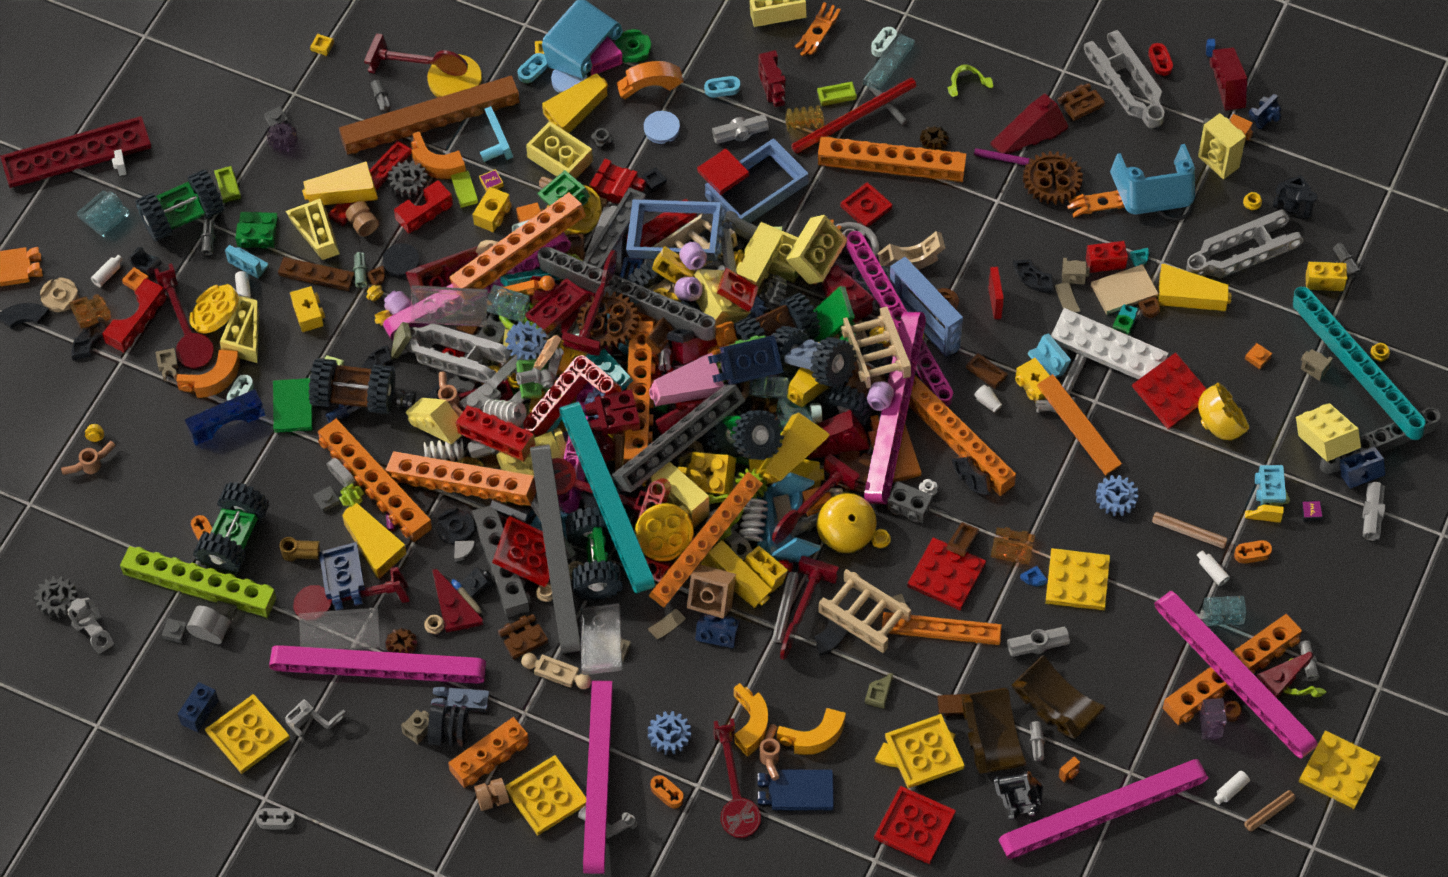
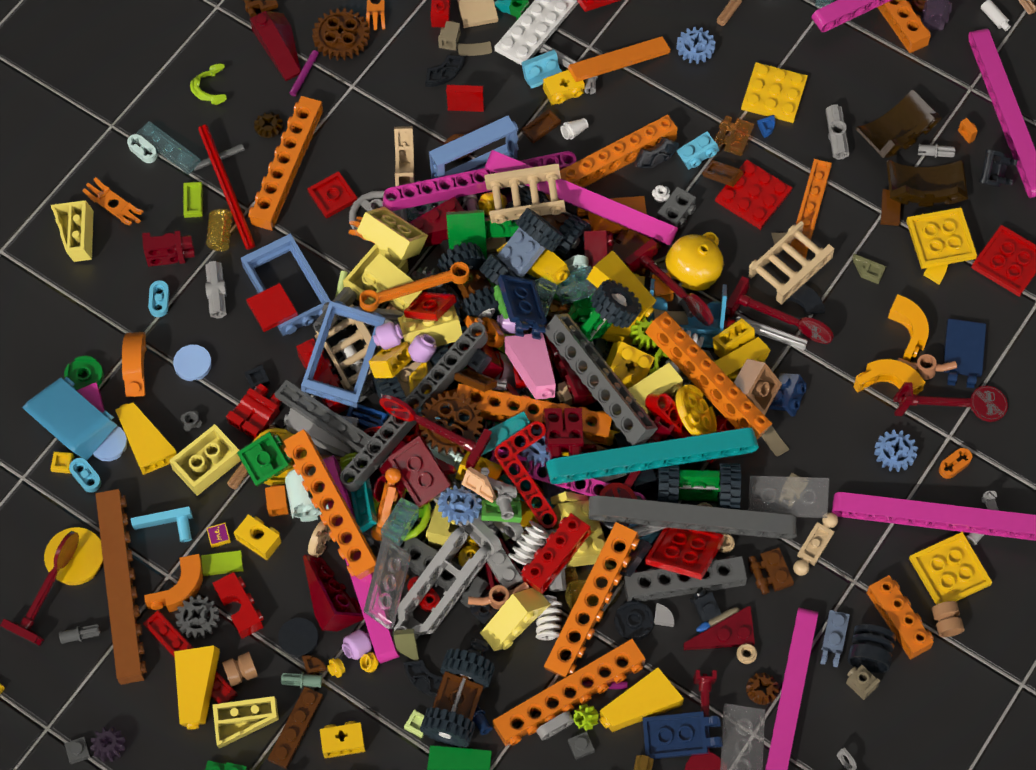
camera: 80 degrees left, 5 degrees up
lavender head [867,381,894,411] -> none
none -> orange piece [359,262,469,312]
none -> medium azure bracket [676,131,720,170]

